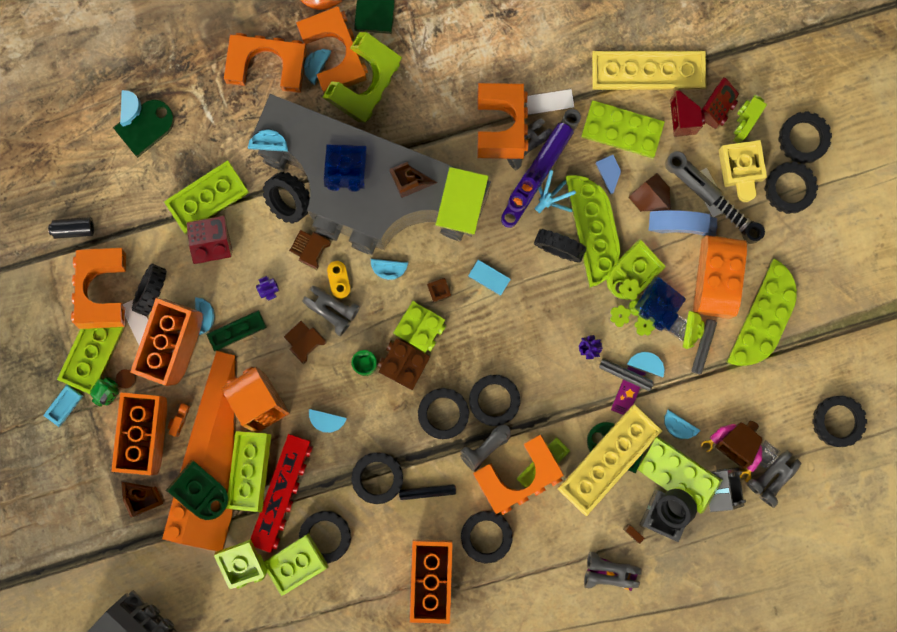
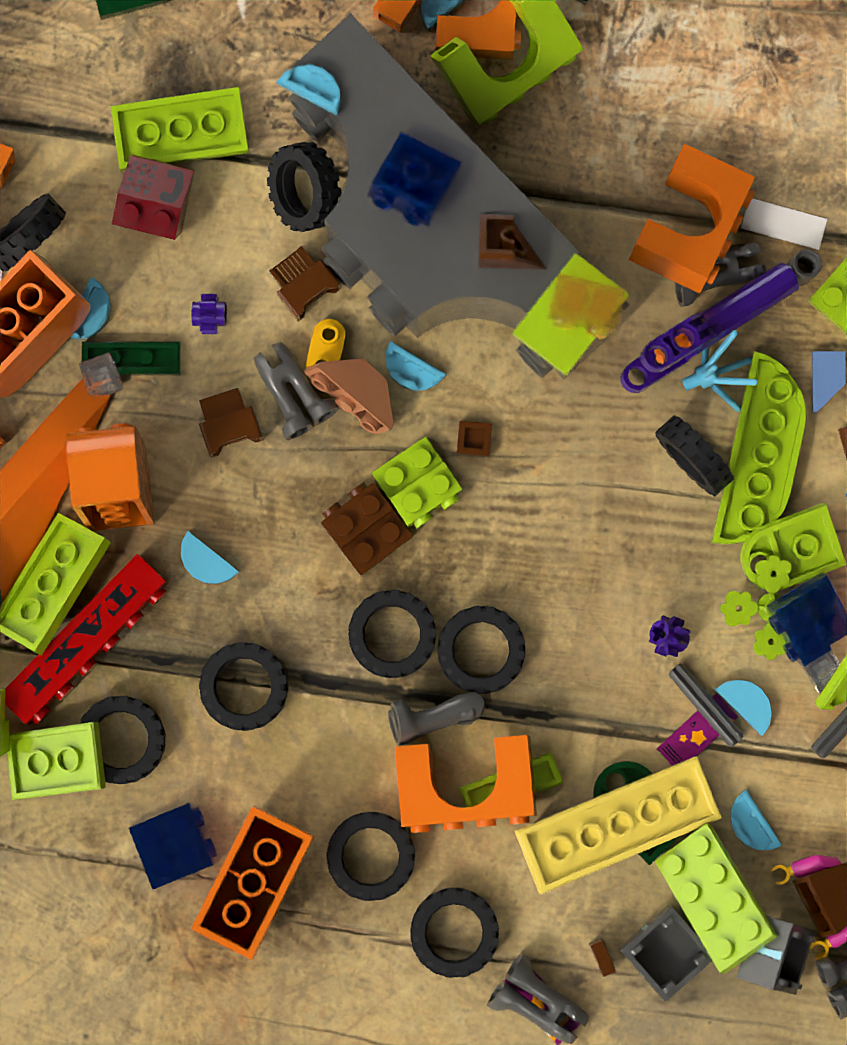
camera: 25 degrees right, 0 degrees up
green wheel [351,350,378,376] -> none
black axle [399,484,456,500] -> none
medium azure tile [468,260,511,296] -> none
black tyre [657,488,697,529] -> none
none -> clear slope [79,353,124,398]
none -> clear blue plate [128,803,218,890]
none -> nougat slope [304,358,394,435]
none -> black tyre [410,888,499,978]
none -> clear yellow piece [547,273,626,338]

